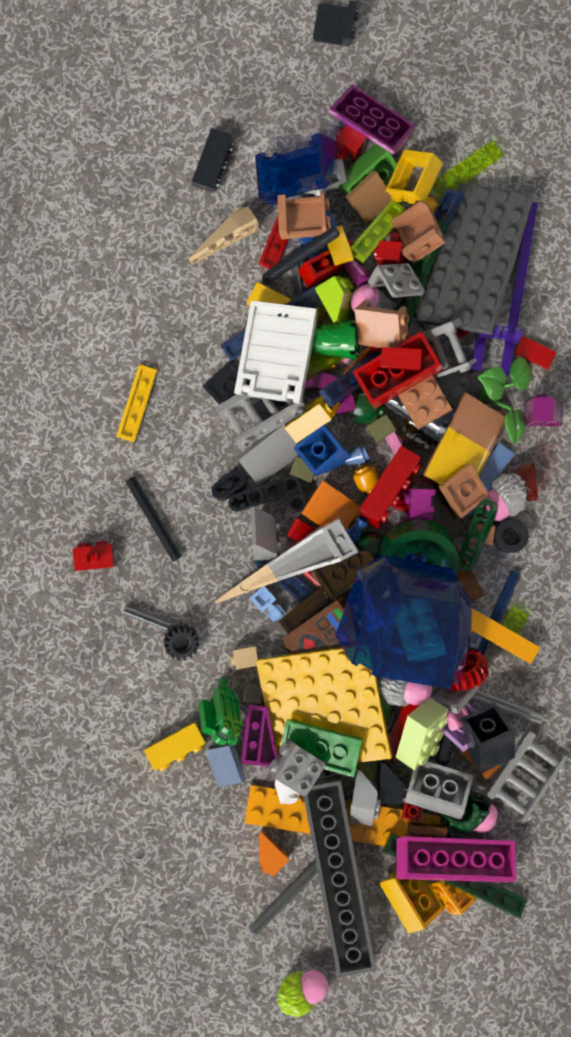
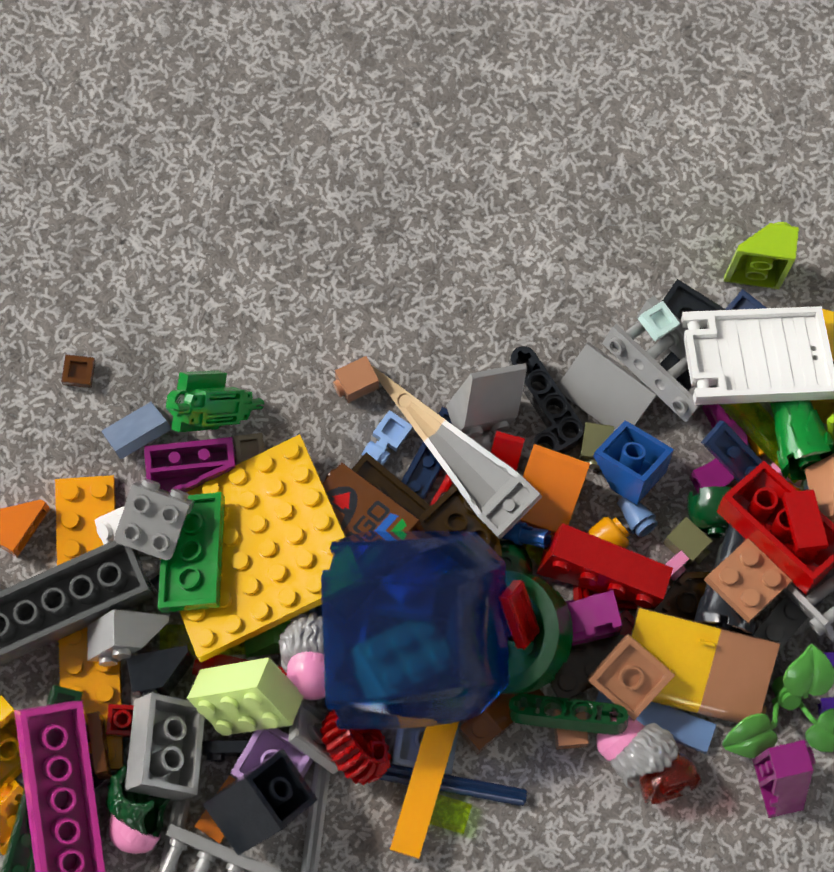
camera: 70 degrees right, 15 degrees down
red brick [72,541,115,571] -> none
yellow tile [116,364,158,442] -> none
dark grey axle [124,605,179,631] -> none
black axle [126,476,182,562] -> none
yellow brick [144,721,207,771] -> none
black tyre [163,623,199,661] -> none
black plate [211,470,248,501] -> none
tan brick [230,645,258,670] -> none
yellow window [285,396,341,443] -> none
bright pink slope [446,706,469,731] -> none
black tyre [493,519,529,553] -> none
none -> reddish brown plate [61,355,96,388]
none -> nougat brick [333,356,379,403]
none -> red tile [499,580,540,649]
none -> light aqua plate [638,301,680,341]
none -> lime slope [724,222,799,289]

